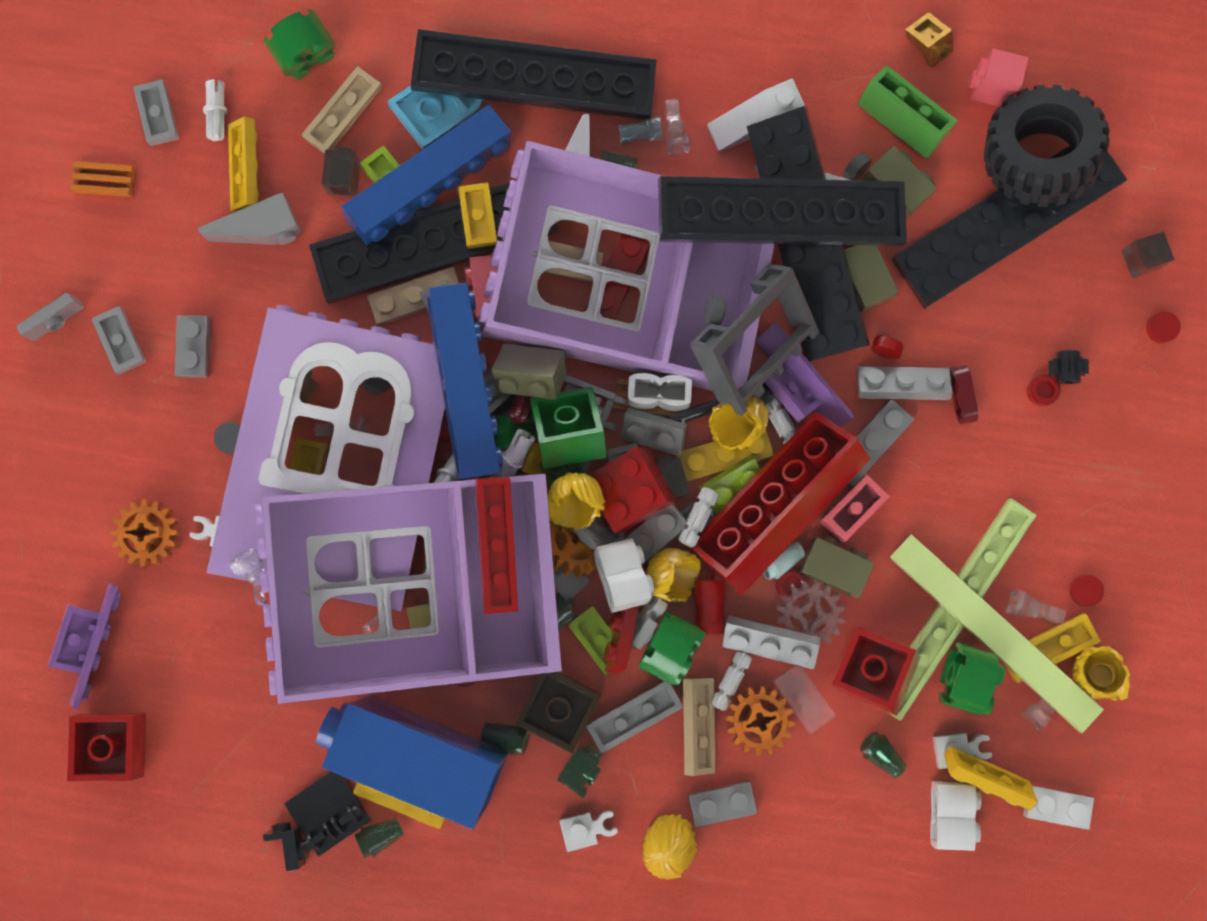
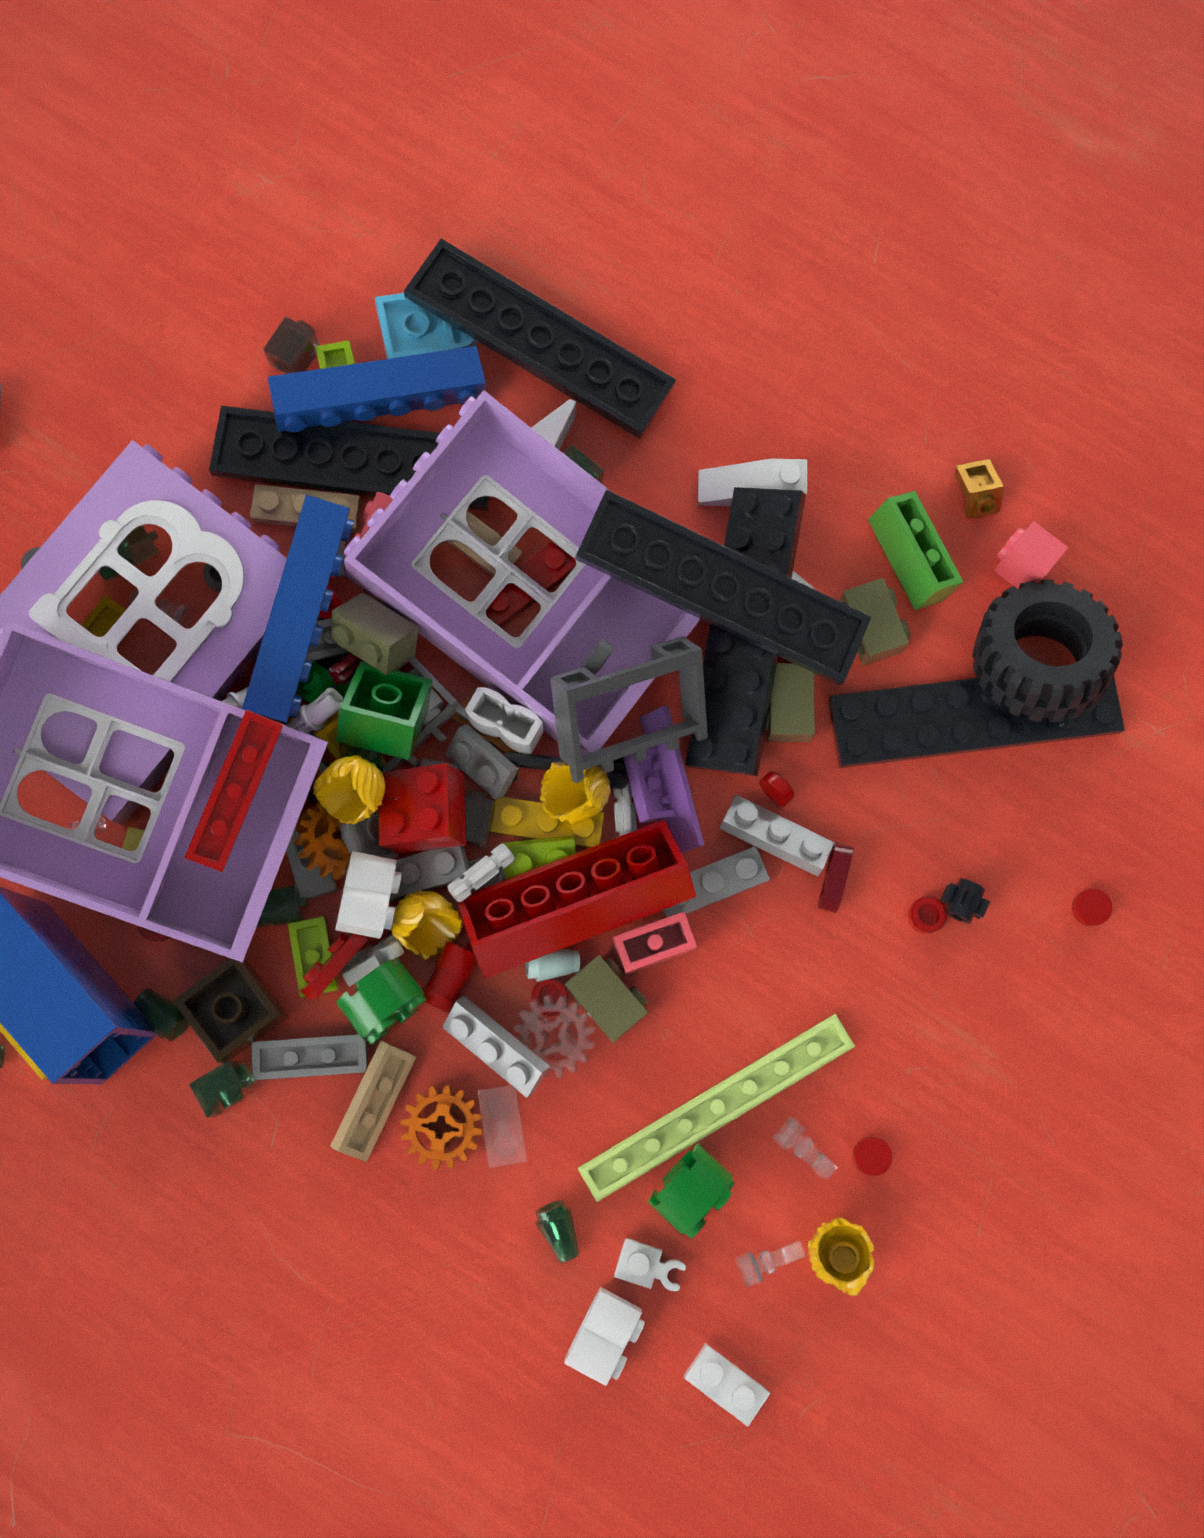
camera: 20 degrees right, 5 degrees down
orange tile [69,161,136,198] -> none
light grey plate [133,79,179,146] -> none
light grey plate [175,316,211,378] -> none
light grey slope [198,193,302,245] -> none
white axle [203,79,227,141] -> none
yellow plate [228,116,259,212] -> none
green brick [264,9,335,80] -> none
tan plate [301,66,383,156] -> none
yellow plate [458,182,497,249] -> none
white plate [559,810,618,852] -> none
clear light blue pin [619,116,663,144] -> none
yellow hair [642,814,697,880] -> none
clear piece [665,99,691,155] -> none
light grey plate [688,781,757,827] -> none
white axle [712,651,752,711] -> none
red brick [832,627,921,716] -> none
dark grey tile [843,153,872,180] -> none
yellowish green tile [889,534,1104,733] -> none
yellow plate [943,745,1038,811] -> none
yellow plate [1005,613,1101,683] -> none
clear smoke brick [1122,231,1175,278] -> none

